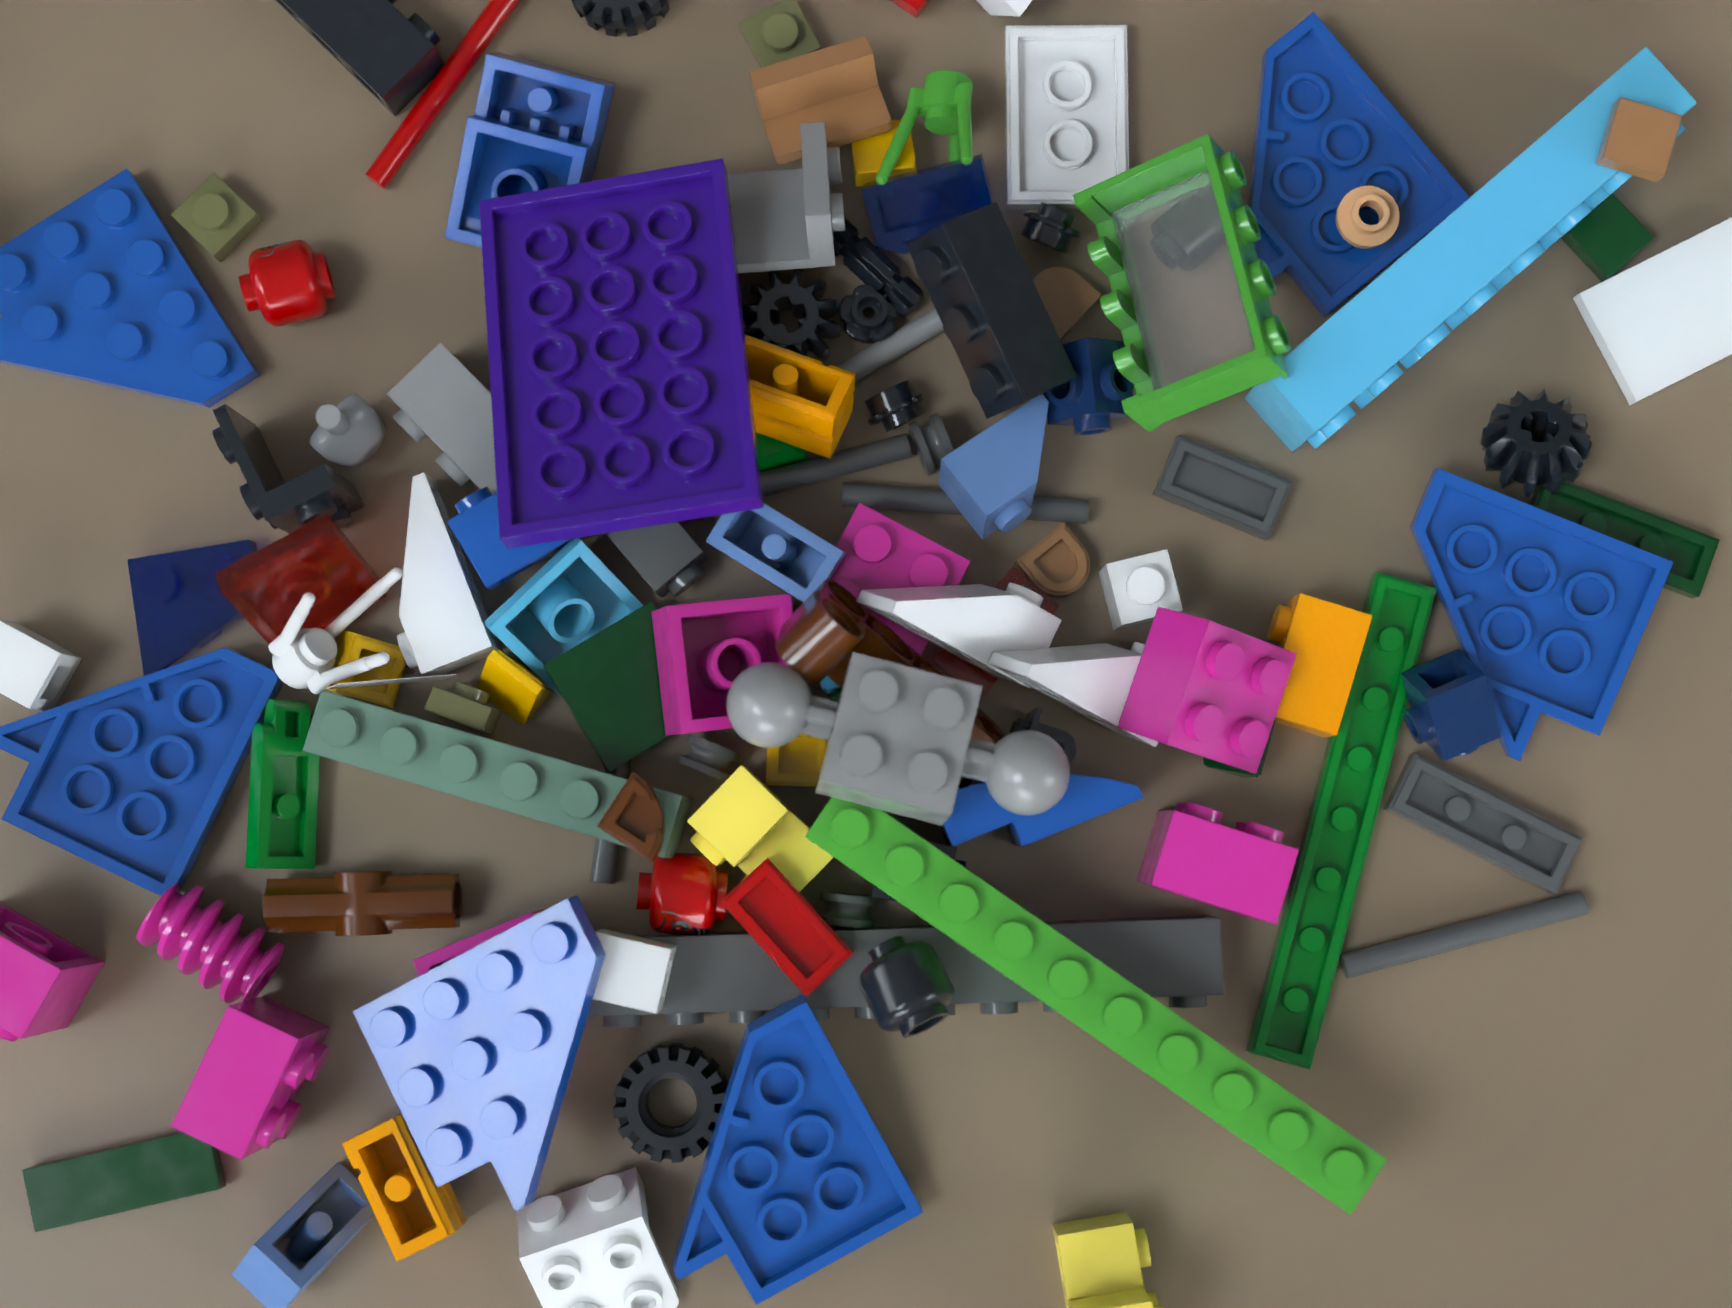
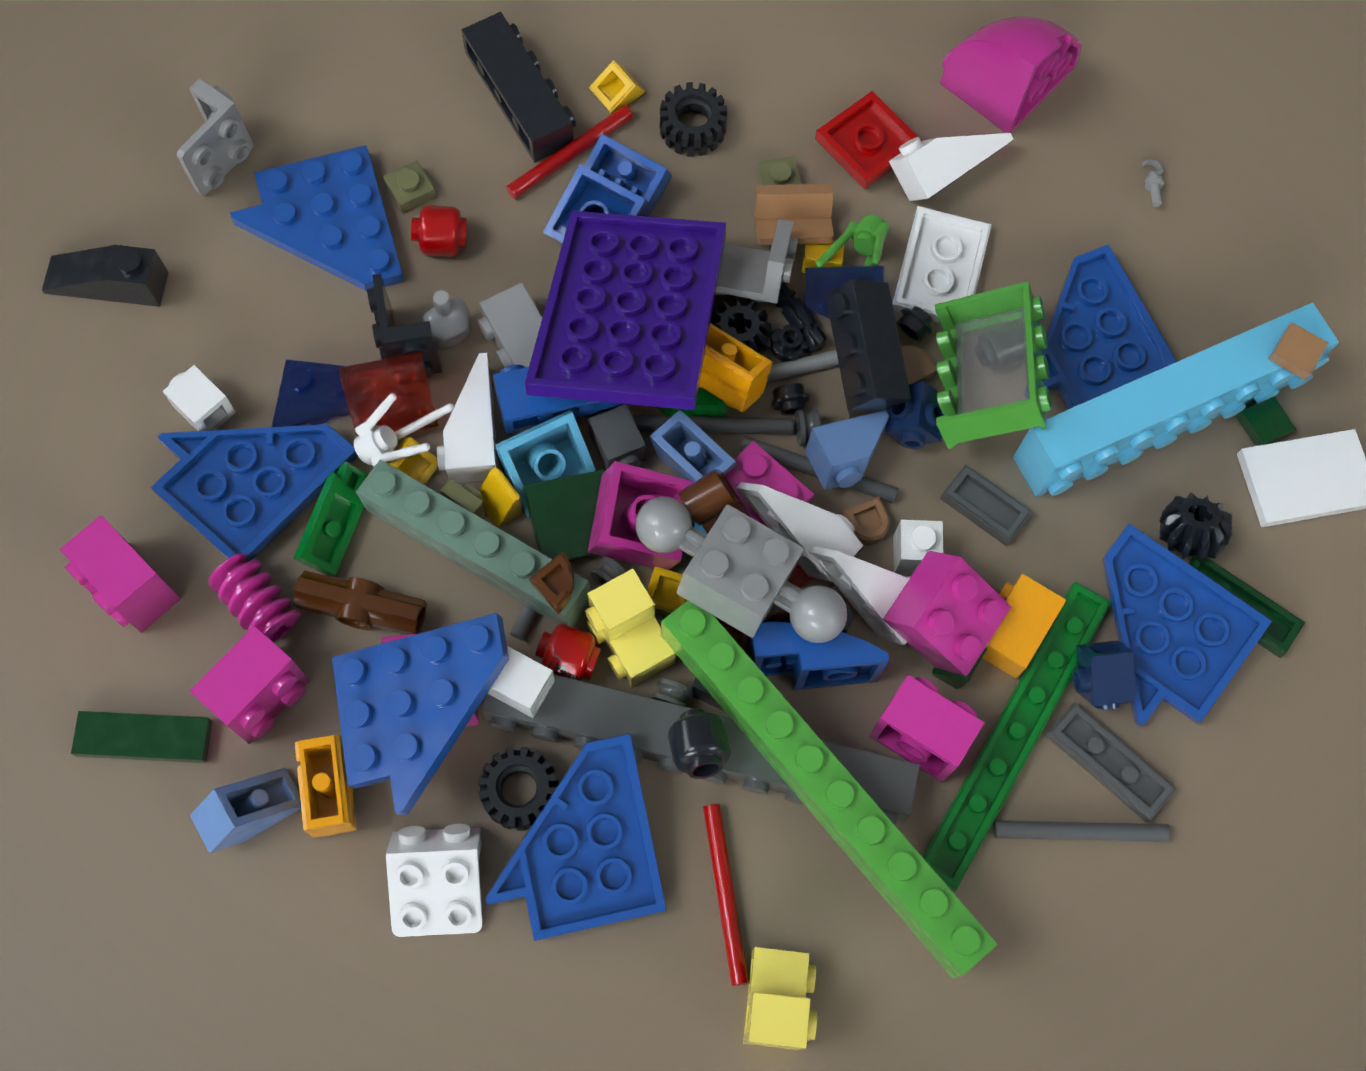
camera: 10 degrees right, 15 degrees down
white sticker [327,674,457,689] -> none
red tile [720,858,854,997] -> none
light nougat plate [1336,186,1400,249] -> none
none -> red bar [703,804,749,986]

